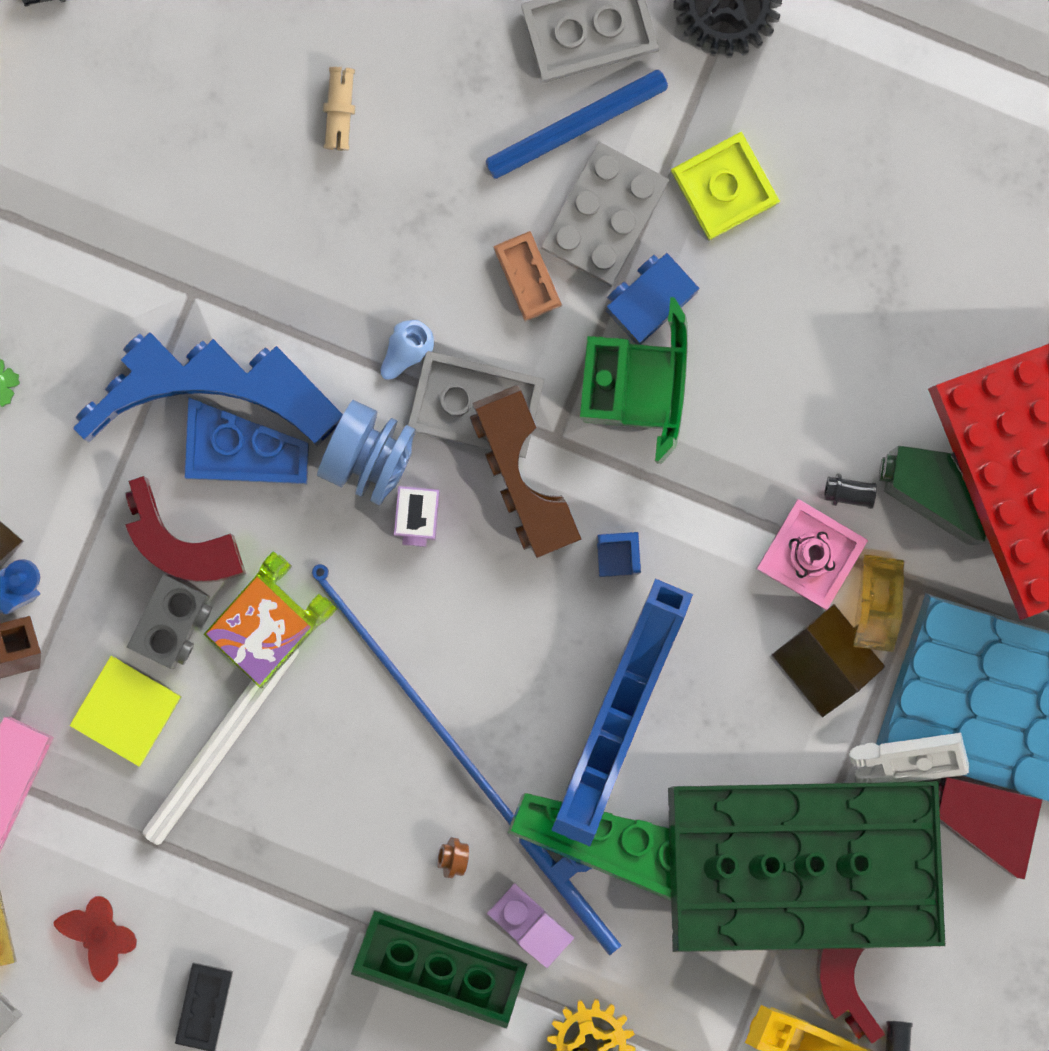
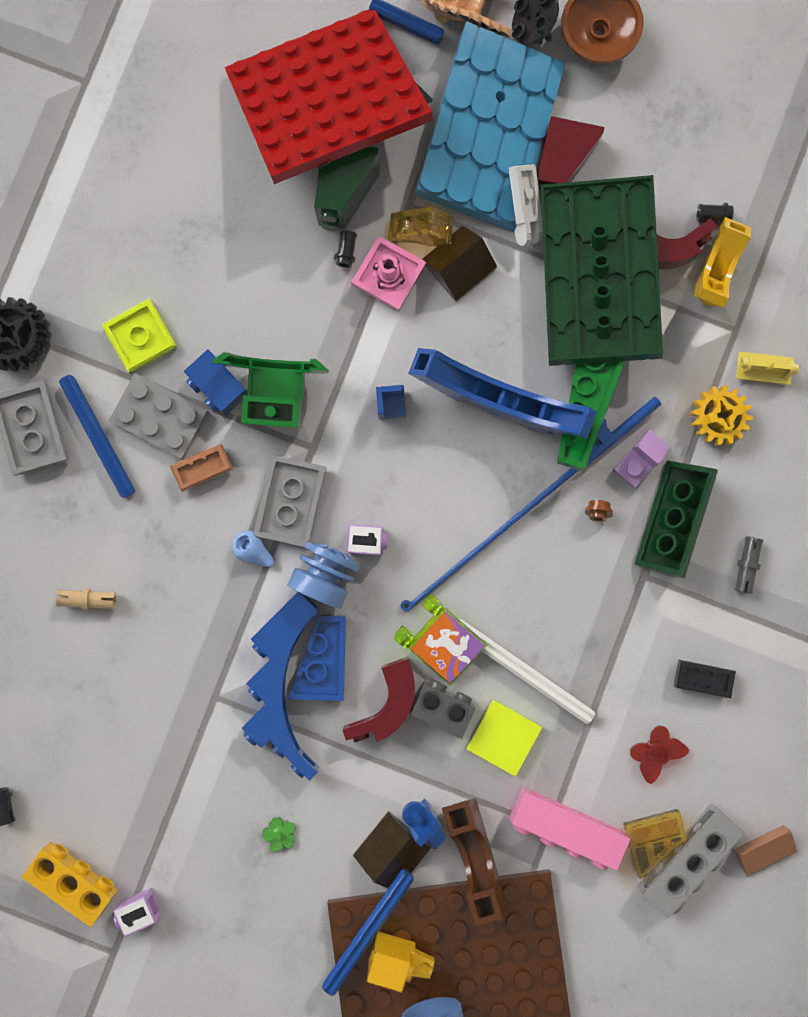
camera: 90 degrees left, 0 degrees up
reddish brown arch [469,385,582,558] -> none

